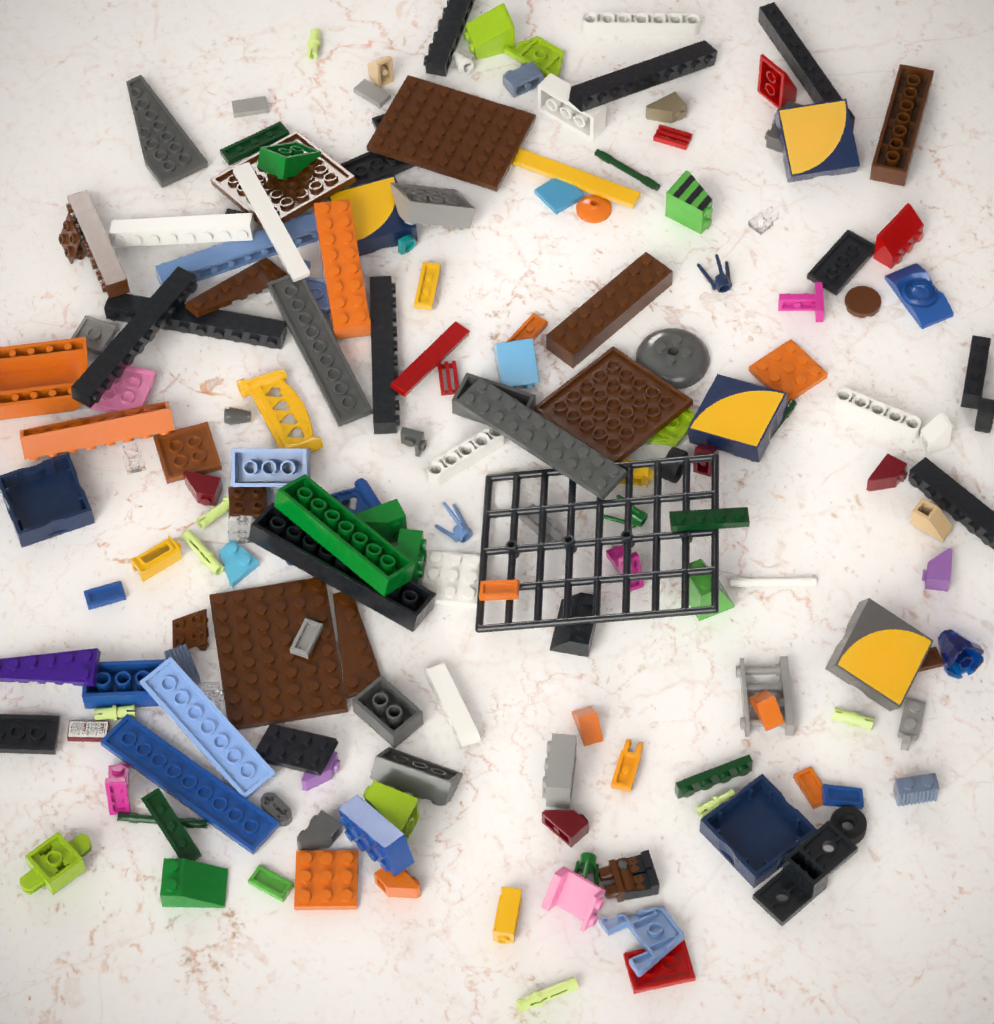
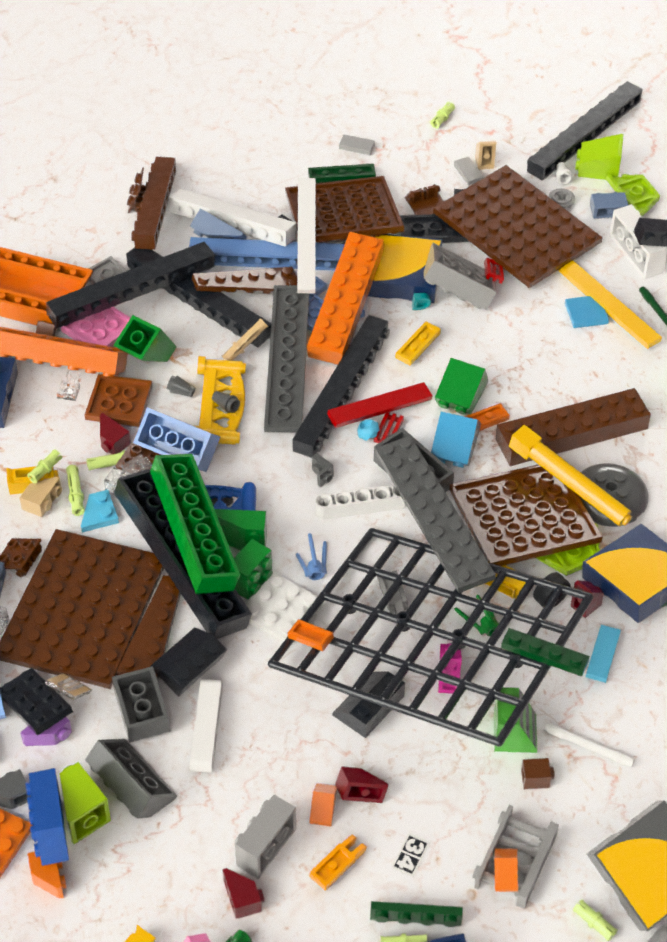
camera: 25 degrees right, 5 degrees down
dark grey wing [126,75,208,188] -> none
green slope [257,141,322,180] -> none
light grey tile [290,618,324,659] -> none
orange dish [576,195,612,223] -> none
none -> tan slope [19,477,62,517]
none -> yellowish green pin [27,449,62,484]
none -> reddish brown tile [36,320,56,336]
none -> piece [45,673,92,700]
none -> green slope [113,315,177,362]
none -> clear brick [121,454,152,476]
none -> black slope [150,627,227,697]
none -> slope [190,208,247,240]
none -> dark grey cone [212,391,240,413]
none -> tan pin [222,318,269,361]
none -> dark red slope [335,766,389,803]
none -> medium azure plate [357,419,380,441]
none -> white sticker [391,833,430,877]
none -> reddish brown hinge [405,184,444,215]
none -> green slope [435,358,488,415]
none -> red tile [484,257,504,284]
none -> yellow brick [509,425,632,527]
none -> reddish brown brick [521,758,554,789]
none -> light grey gear [549,188,575,208]
none -> medium azure tile [586,625,621,683]

